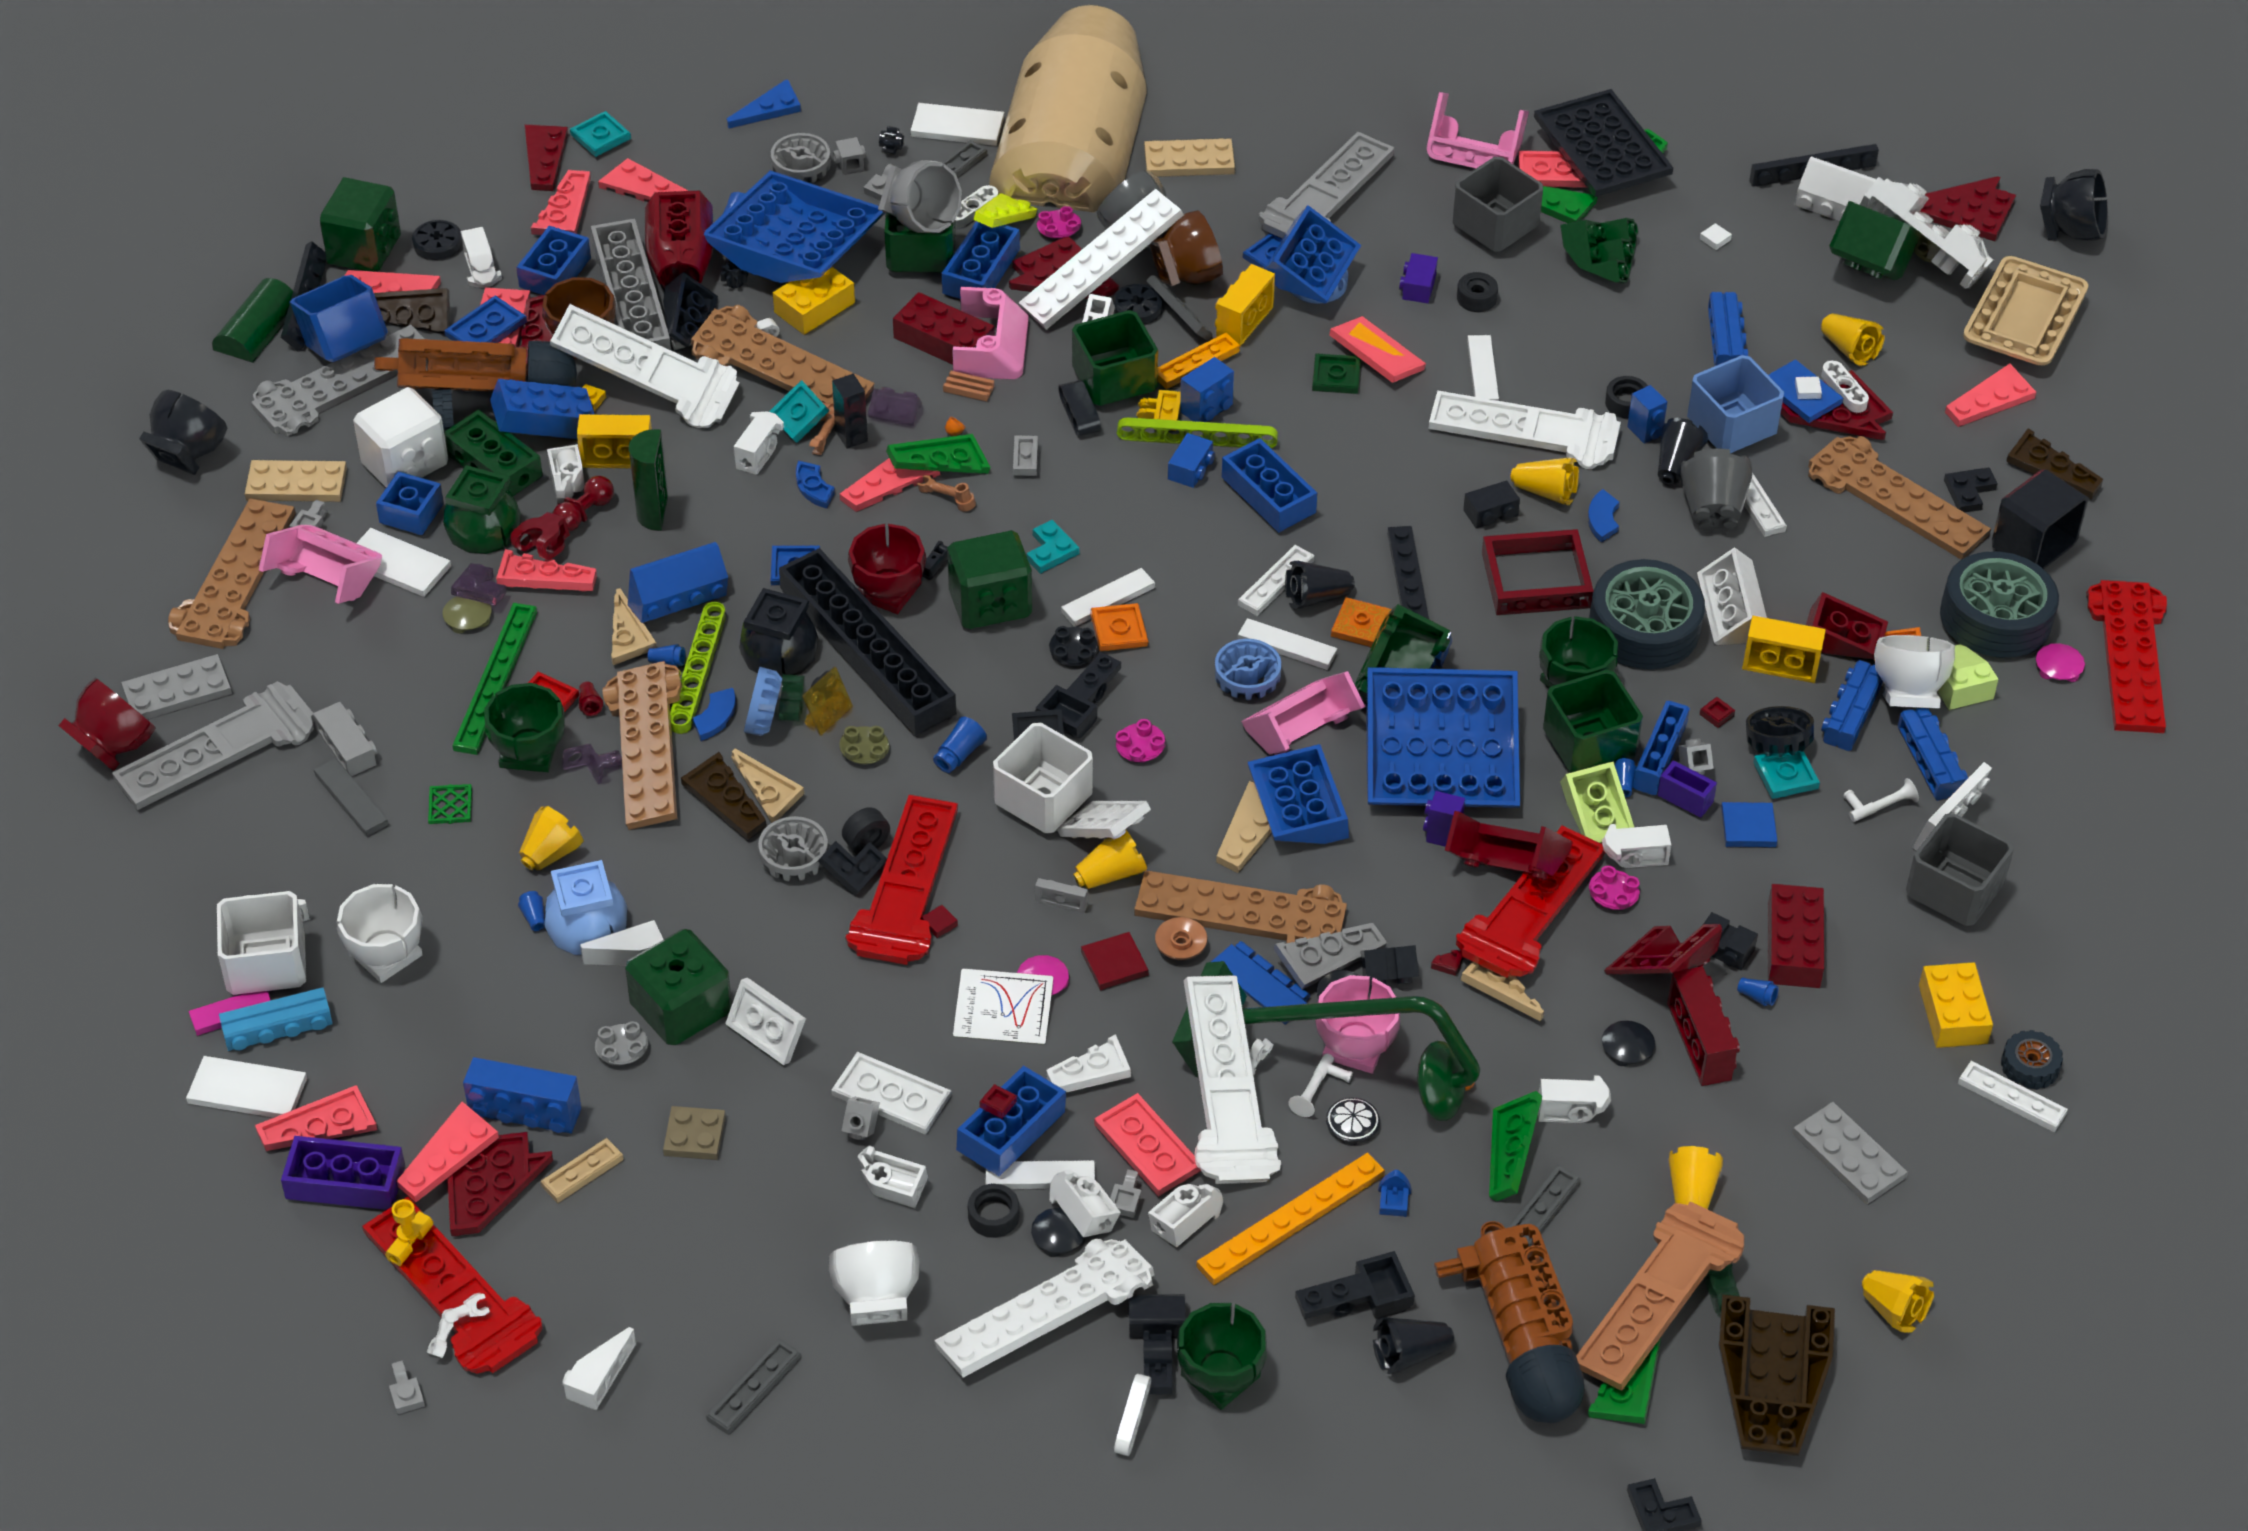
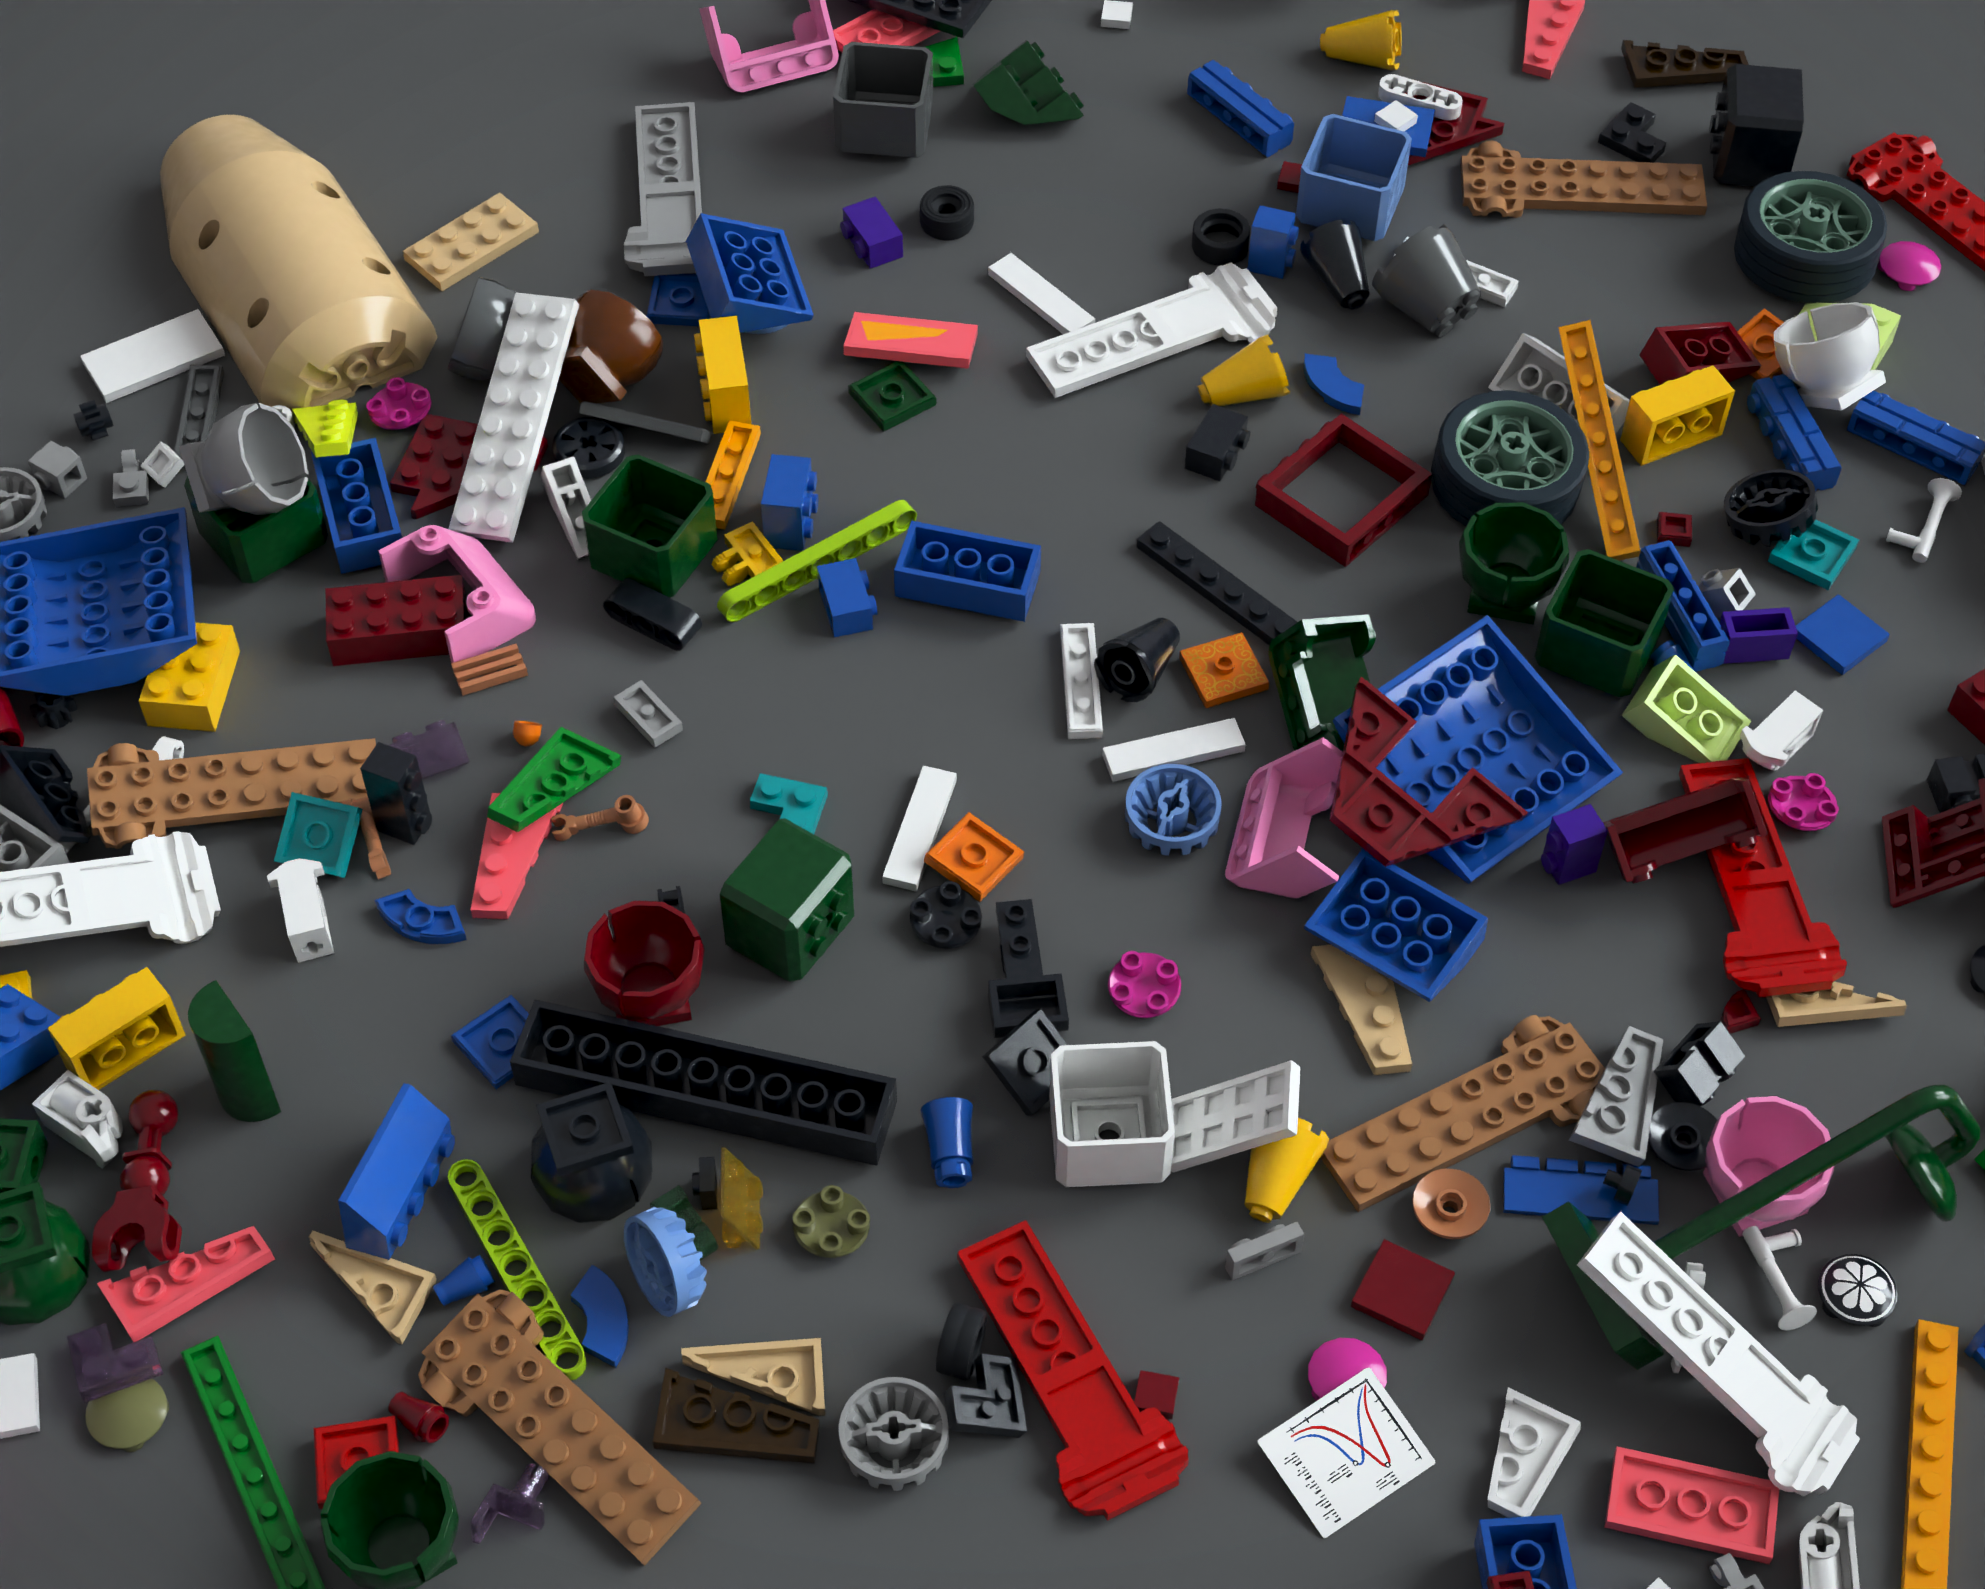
camera: 40 degrees left, 5 degrees up
none -> dark red wing [1330,677,1528,867]
none -> light orange plate [1558,320,1641,561]
none -> black tile [1603,1164,1642,1206]

